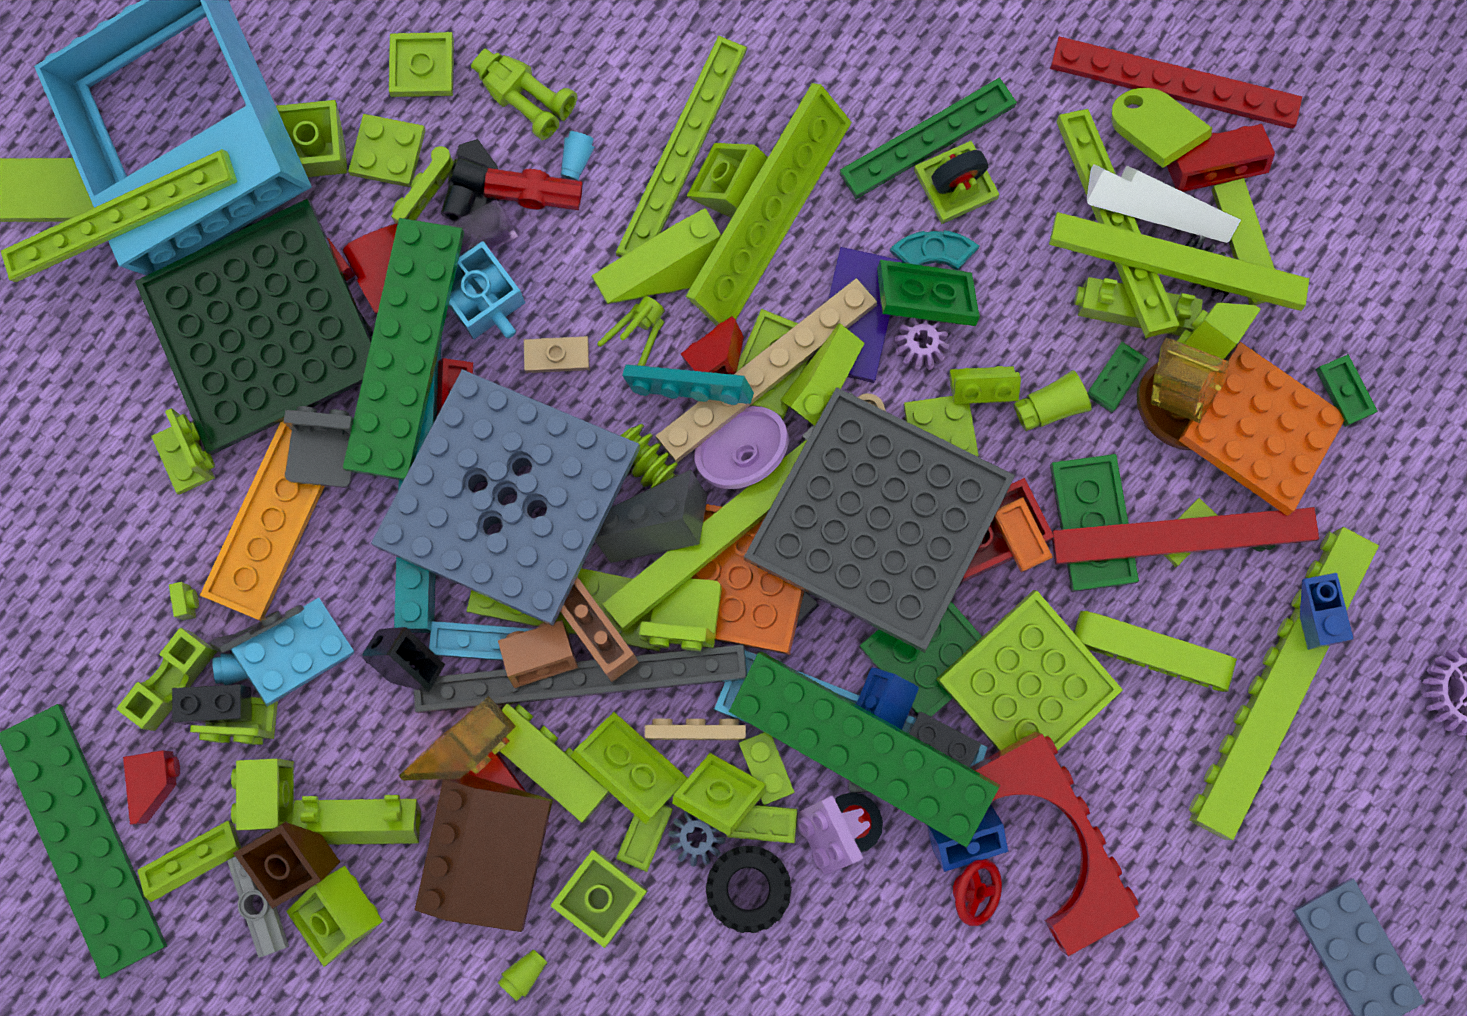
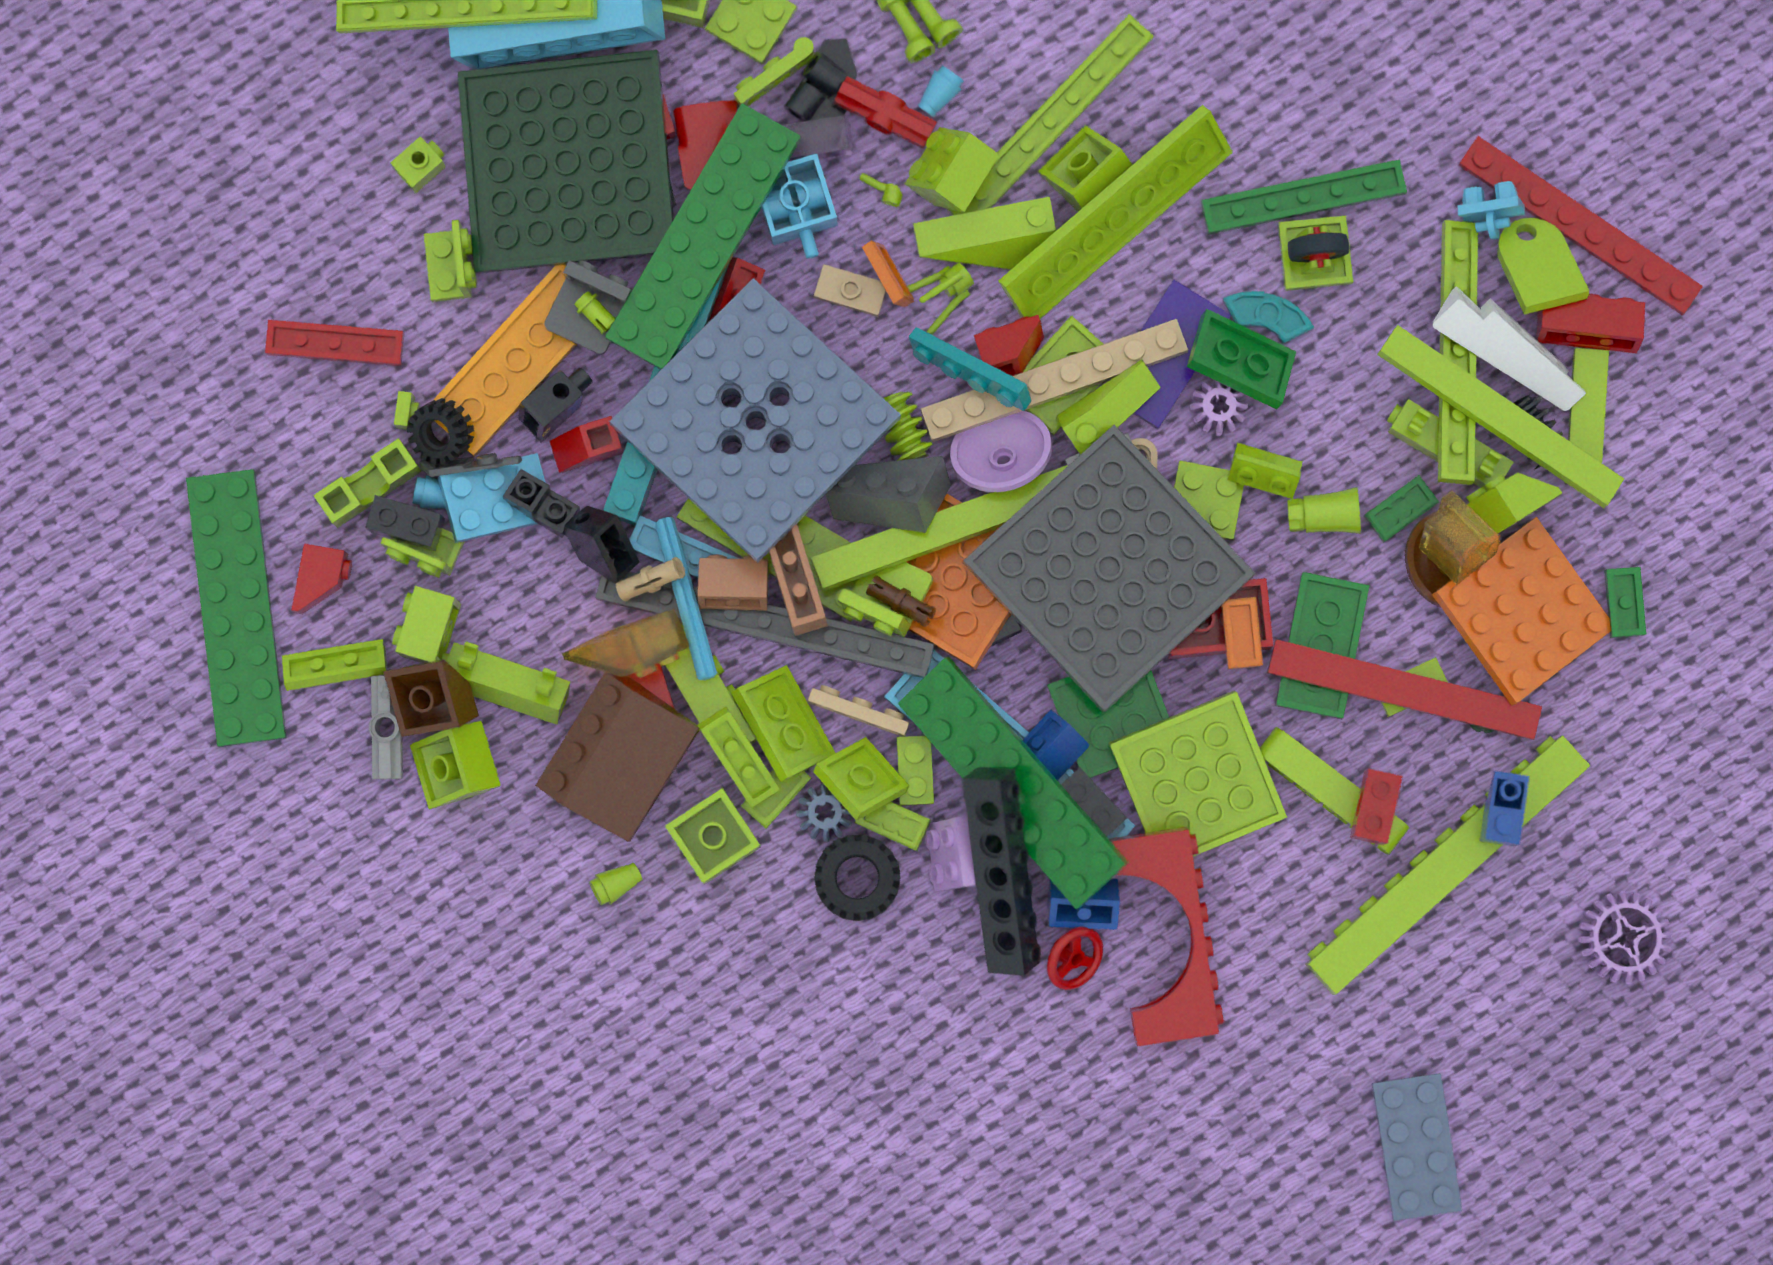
camera: 20 degrees right, 5 degrees up
none -> red plate [265,320,404,366]
none -> lime brick [390,136,446,193]
none -> black tyre [407,399,474,465]
none -> black slope [503,469,580,538]
none -> black torso [518,367,593,443]
none -> red slope [549,415,624,473]
none -> lime pin [574,291,616,335]
none -> tan pin [616,557,685,602]
none -> medium azure axle [655,517,717,680]
none -> lime plate [698,706,780,808]
none -> lime hand [859,173,903,207]
none -> orange tile [862,241,914,308]
none -> reddish brown pin [866,575,936,627]
none -> lime brick [905,127,999,212]
none -> black brick [962,767,1041,976]
none -> red brick [1350,768,1403,845]
none -> medium azure hips [1457,181,1525,240]

